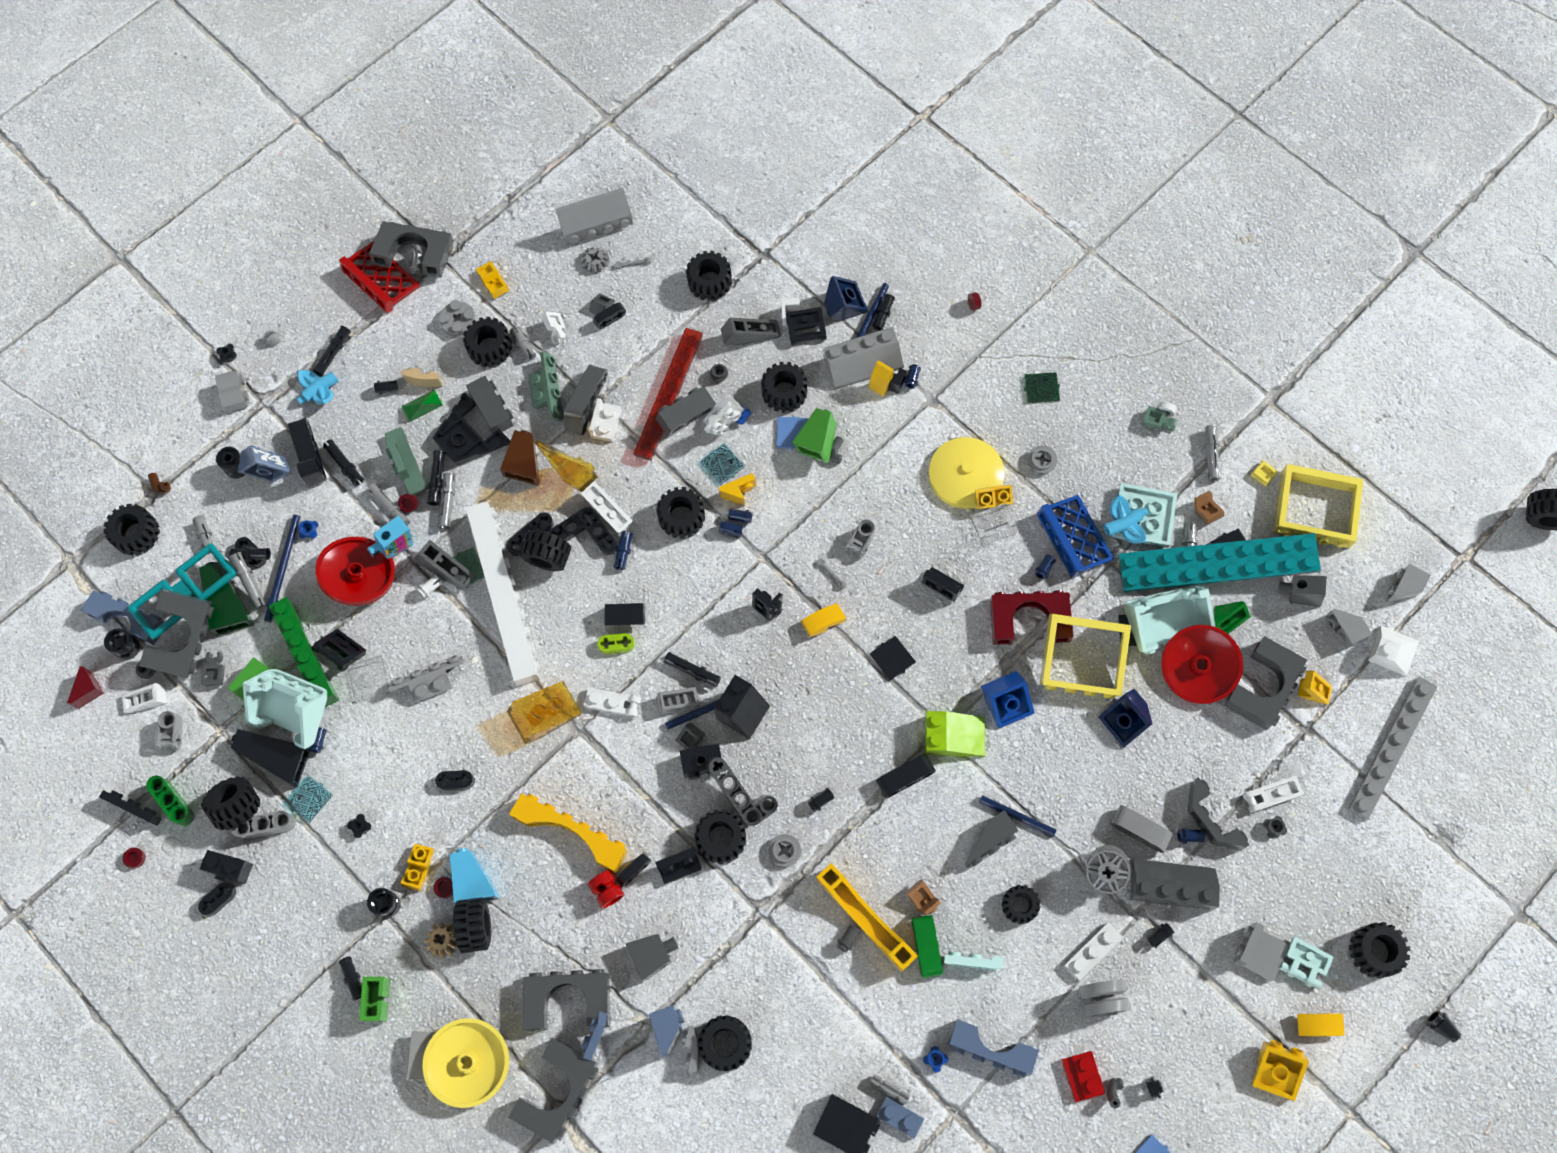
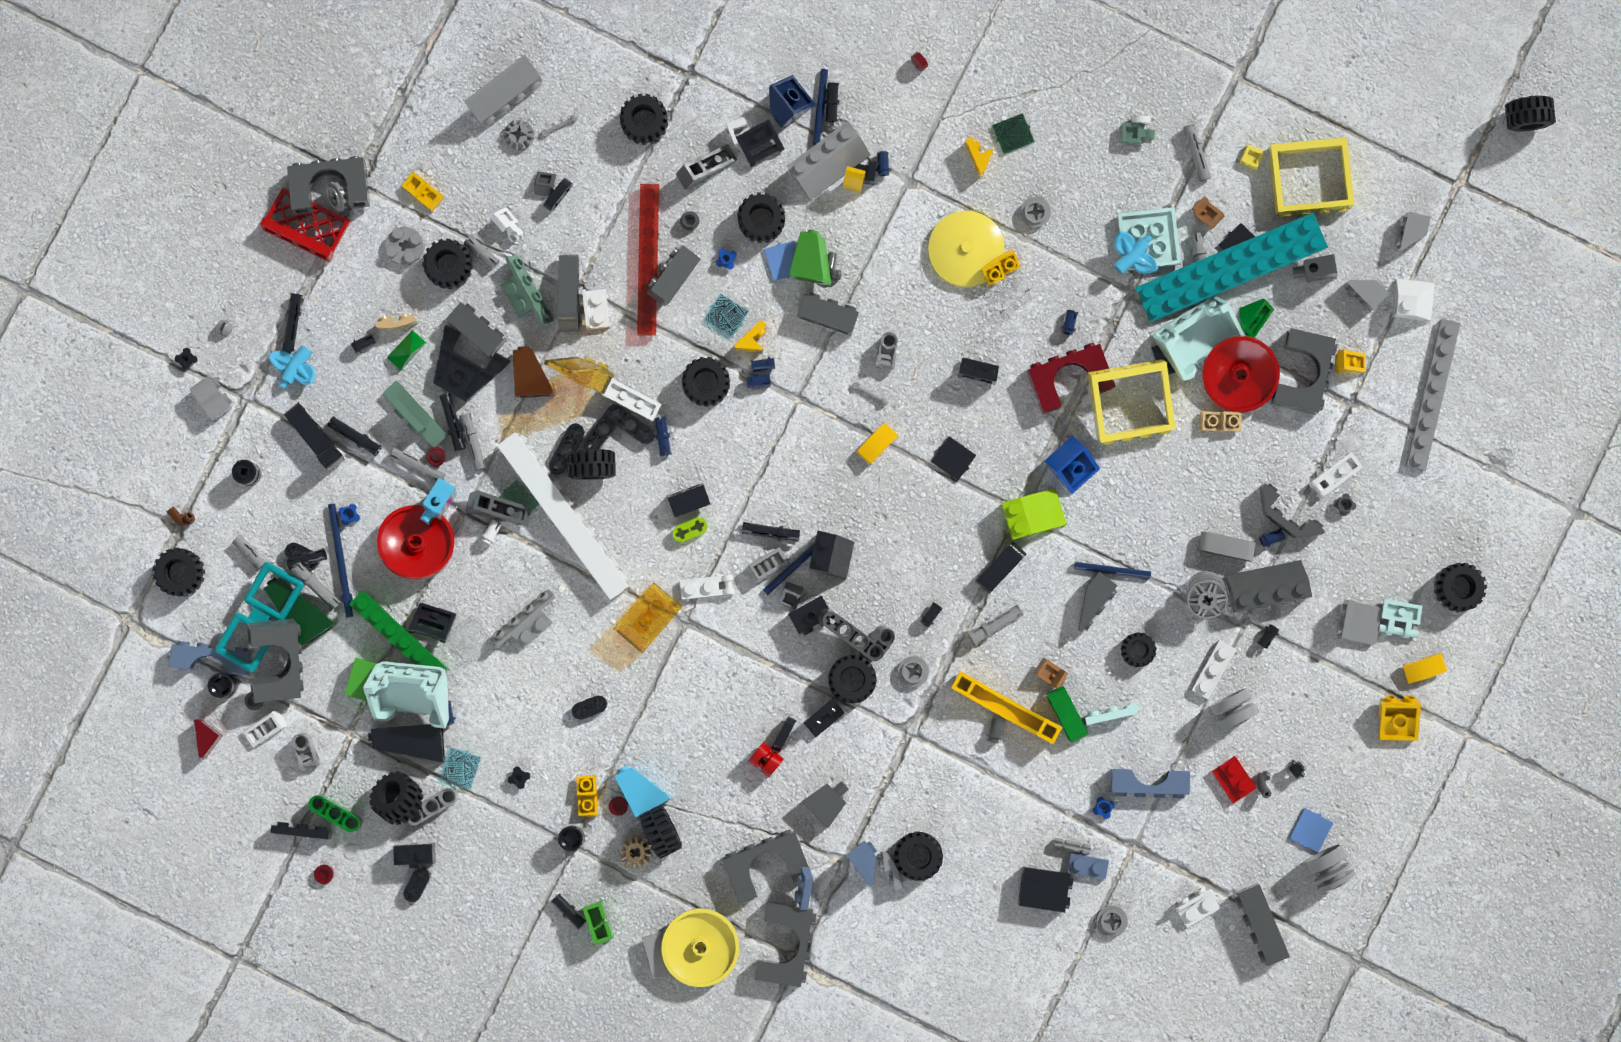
camera: 20 degrees left, 15 degrees up
dark grey plate [201,651,225,686] -> none
sand blue slope [238,446,291,483] -> none
yellow arch [509,793,629,874] -> none
white bracket [703,394,744,437] -> none
black bracket [752,588,783,621] -> none
blue fence [1036,495,1114,579] -> none
dark blue slope [1098,689,1152,748] -> none
black cone [1427,1010,1461,1043] -> none
none -> dark grey brick [797,292,859,336]
none -> yellow slope [964,137,994,177]
none -> light grey pin [967,605,1023,647]
none -> tan slope [1200,411,1242,432]

